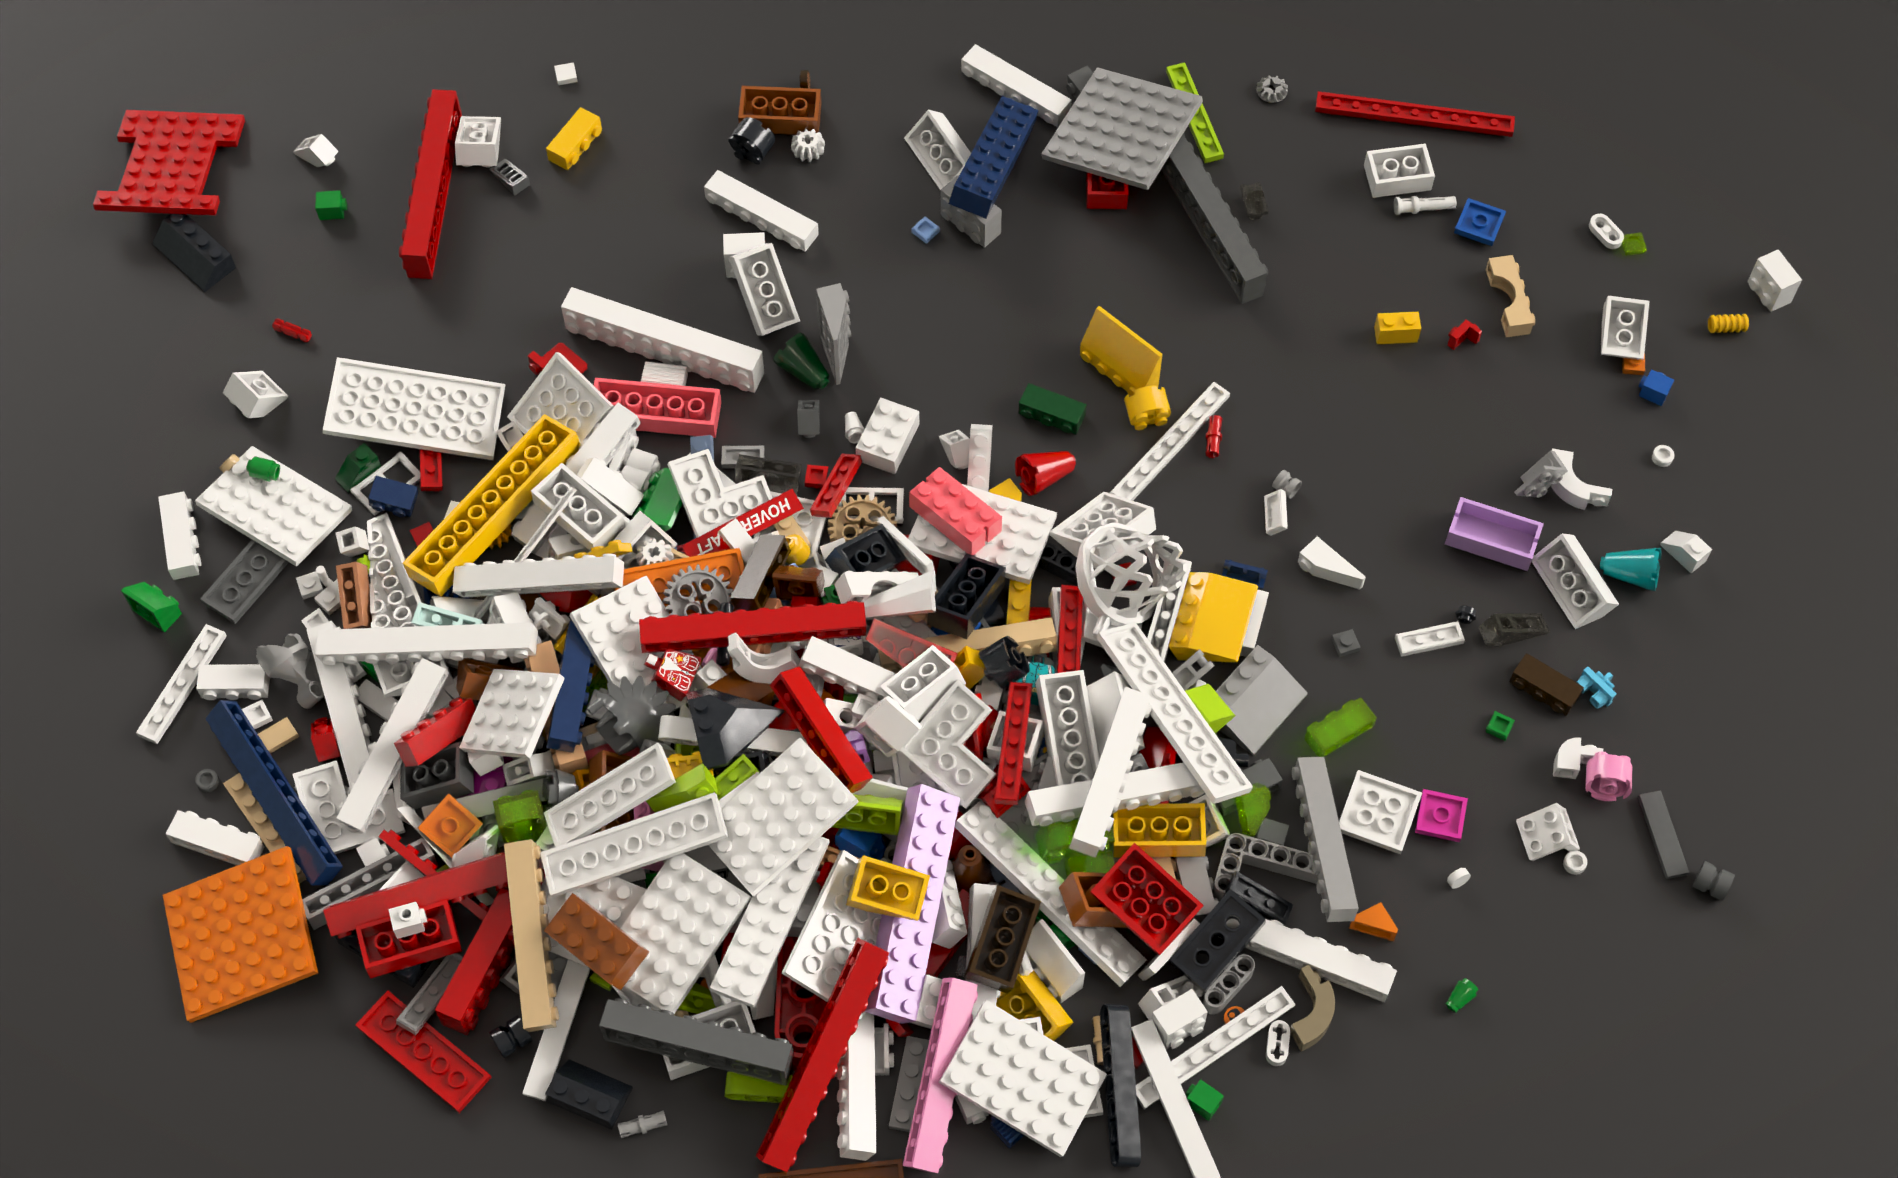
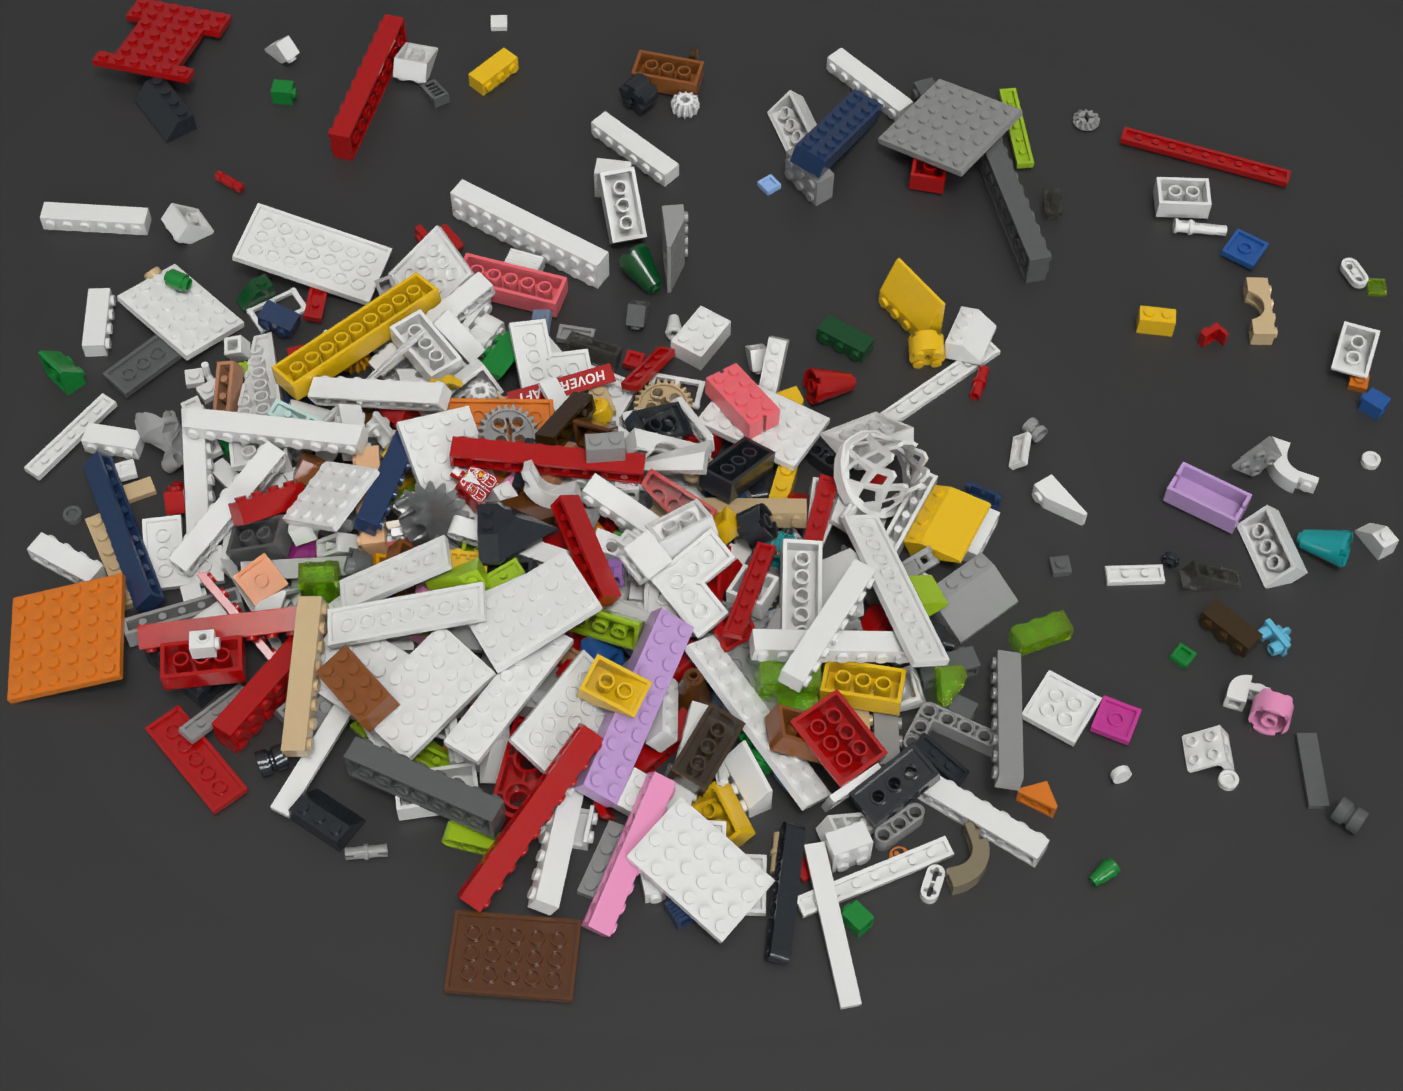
camera: 10 degrees right, 5 degrees down
none -> white brick [40,202,152,235]
none -> light grey brick [585,431,626,463]
none -> white slope [945,306,996,365]

